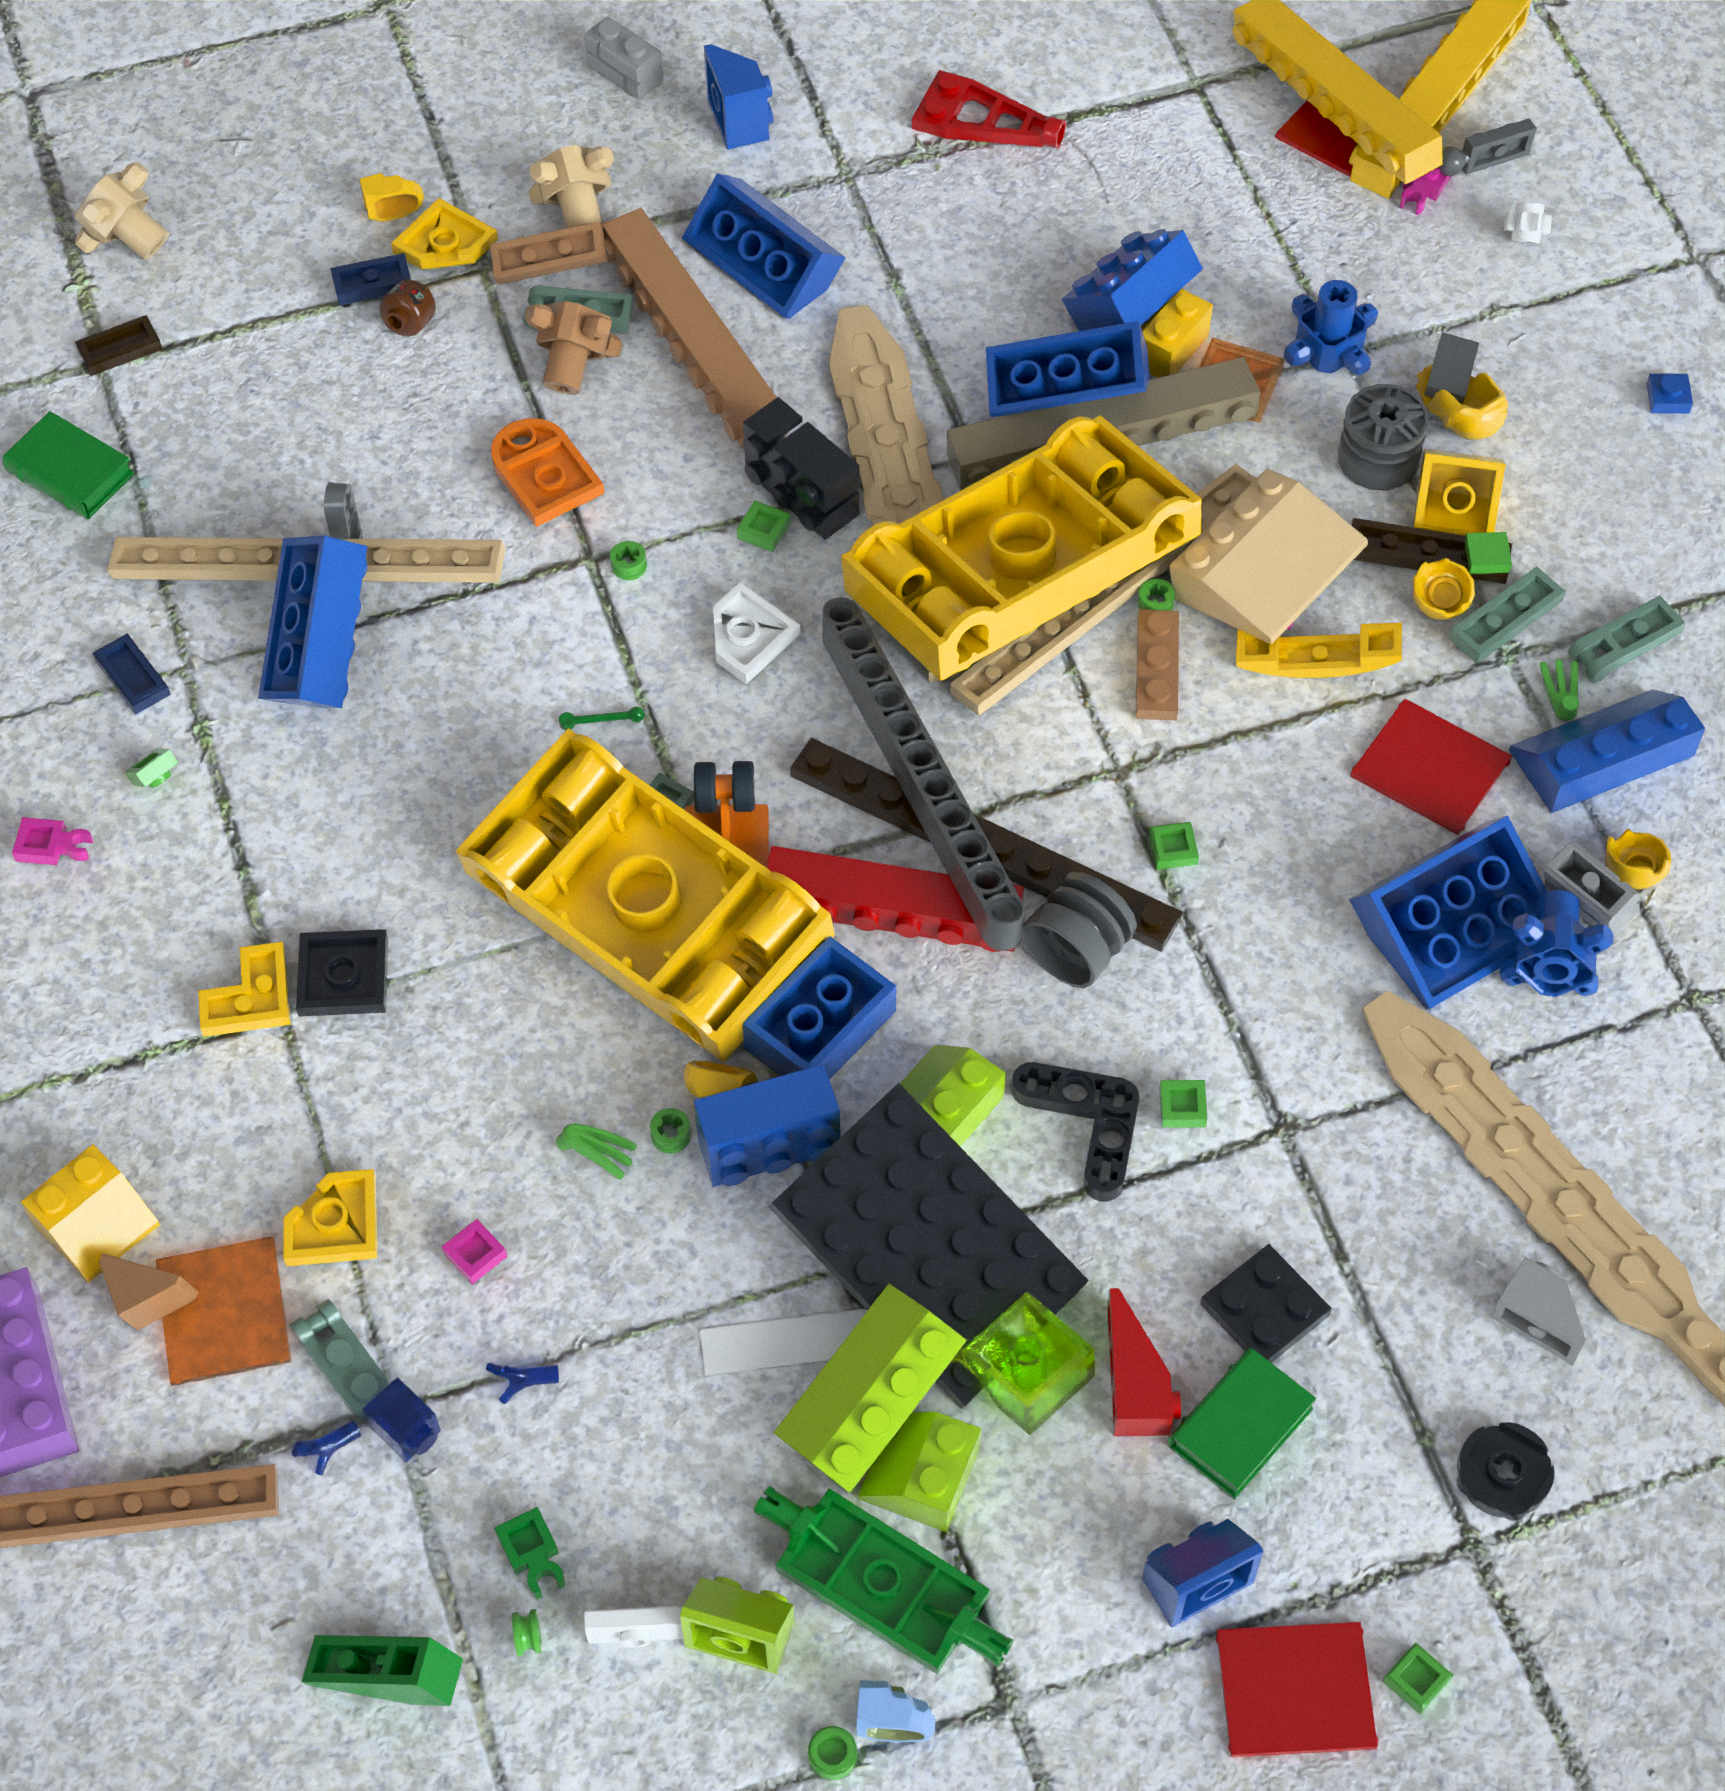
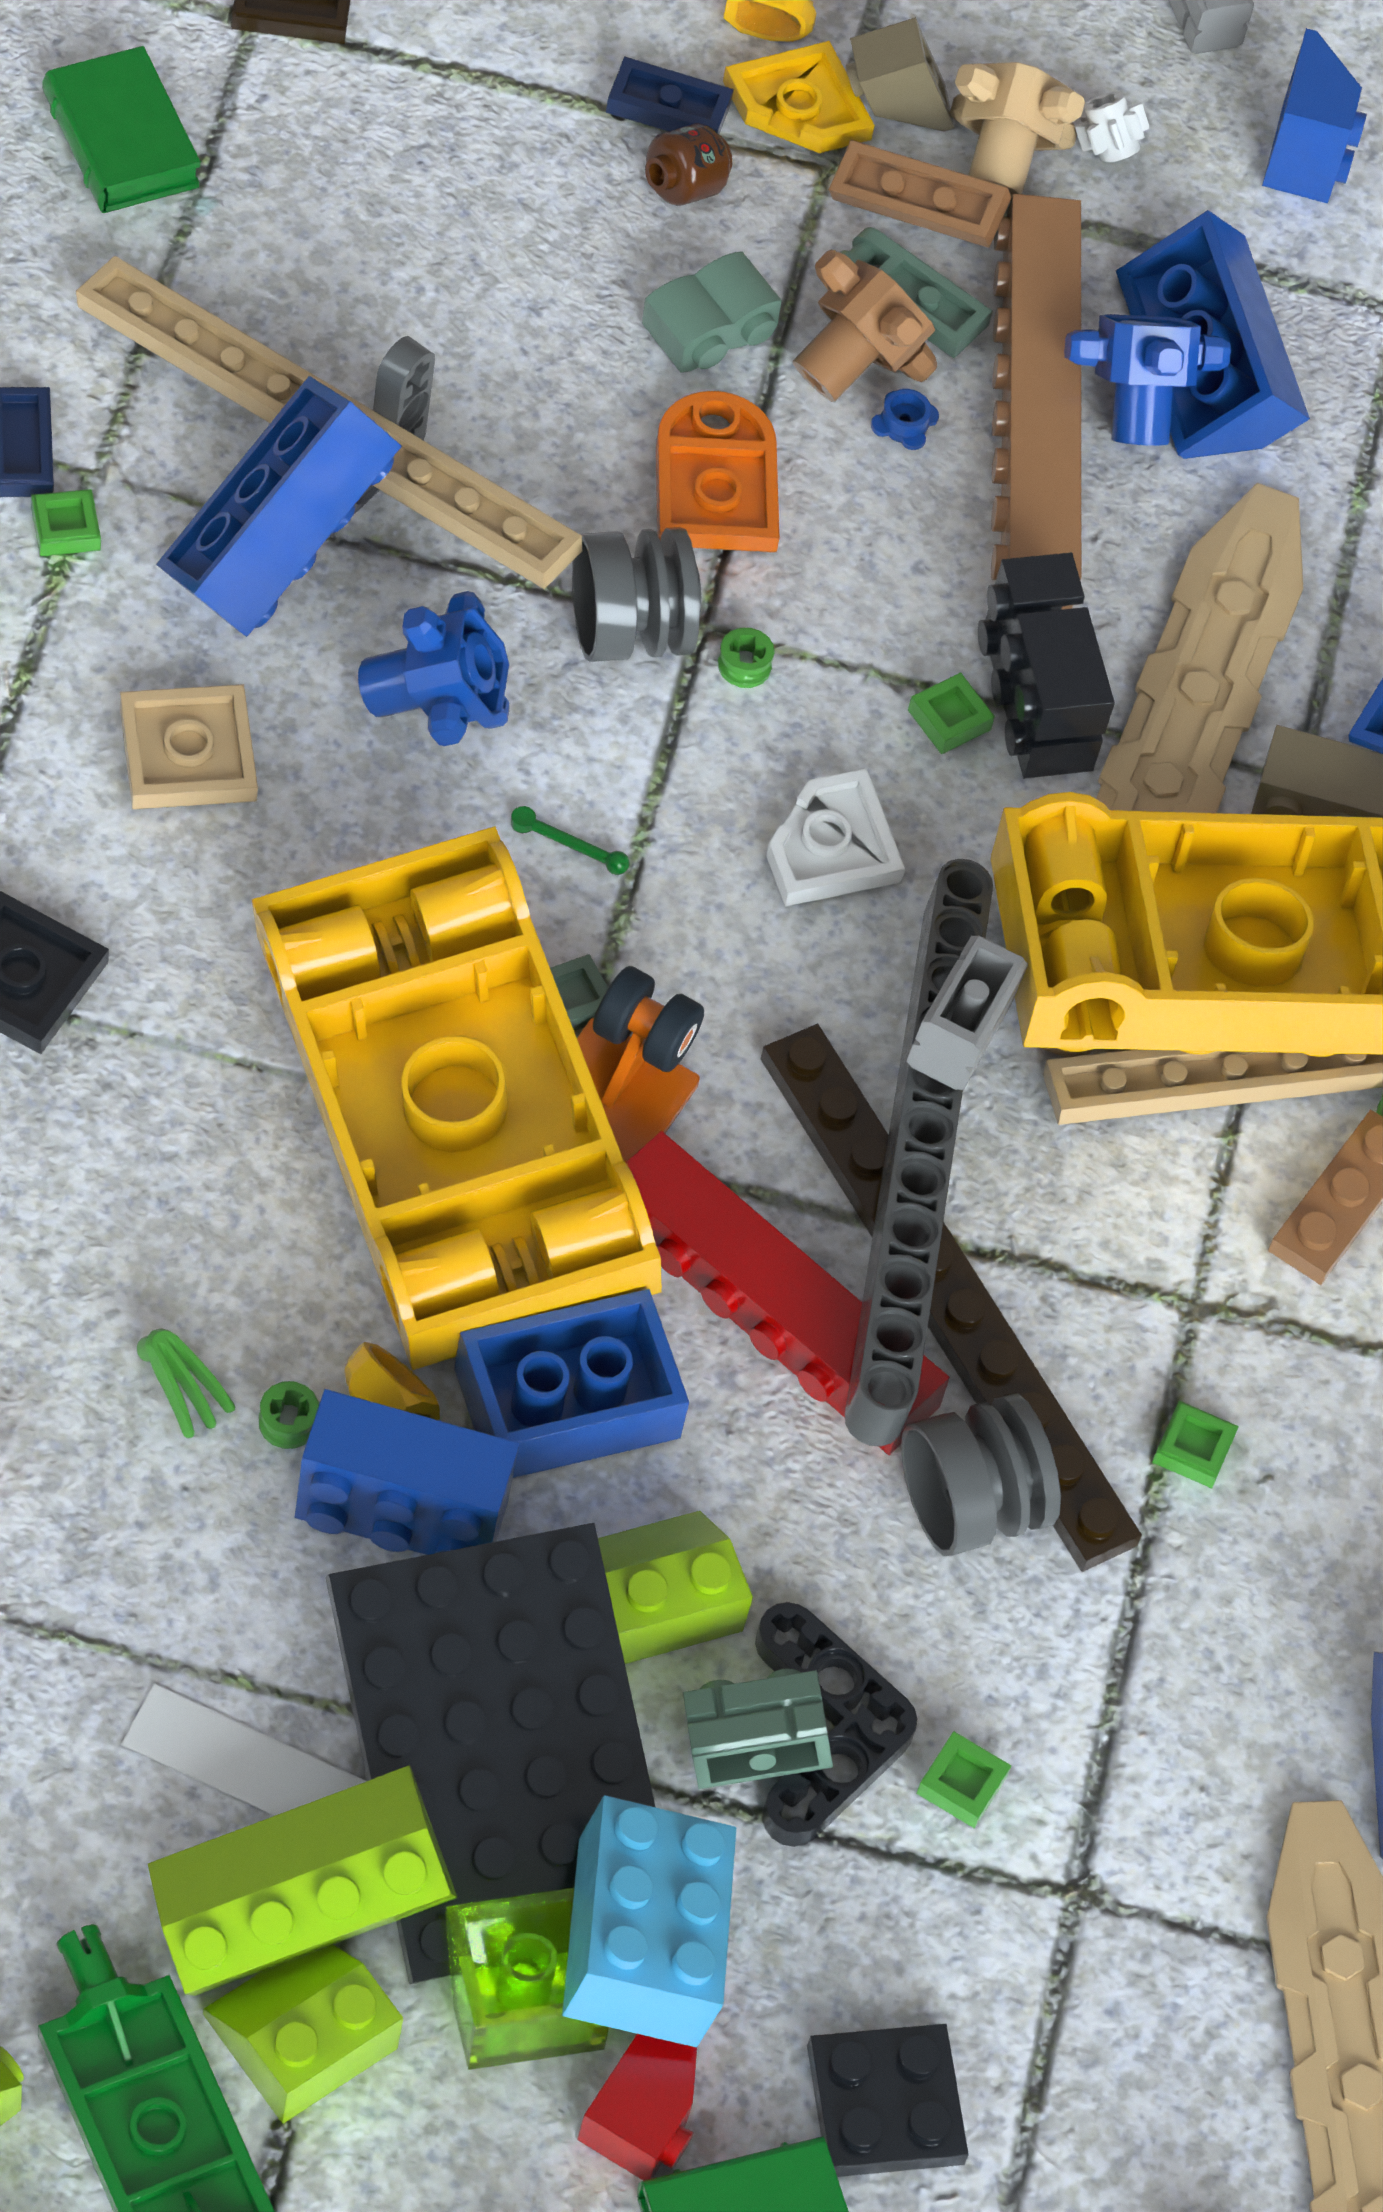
camera: 20 degrees right, 0 degrees up
none -> bright green tile [31,489,101,557]
none -> tan plate [119,684,258,809]
none -> blue piece [358,591,510,746]
none -> medium azure brick [562,1795,737,2047]
none -> dark grey wheel [572,527,702,662]
none -> sand green brick [642,251,782,373]
none -> sand green brick [683,1669,833,1789]
none -> dark tan slope [846,17,955,132]
none -> blue plate [871,389,939,450]
none -> light grey brick [906,935,1028,1090]
none -> blue piece [1064,314,1231,446]
none -> white gear [1074,92,1150,163]

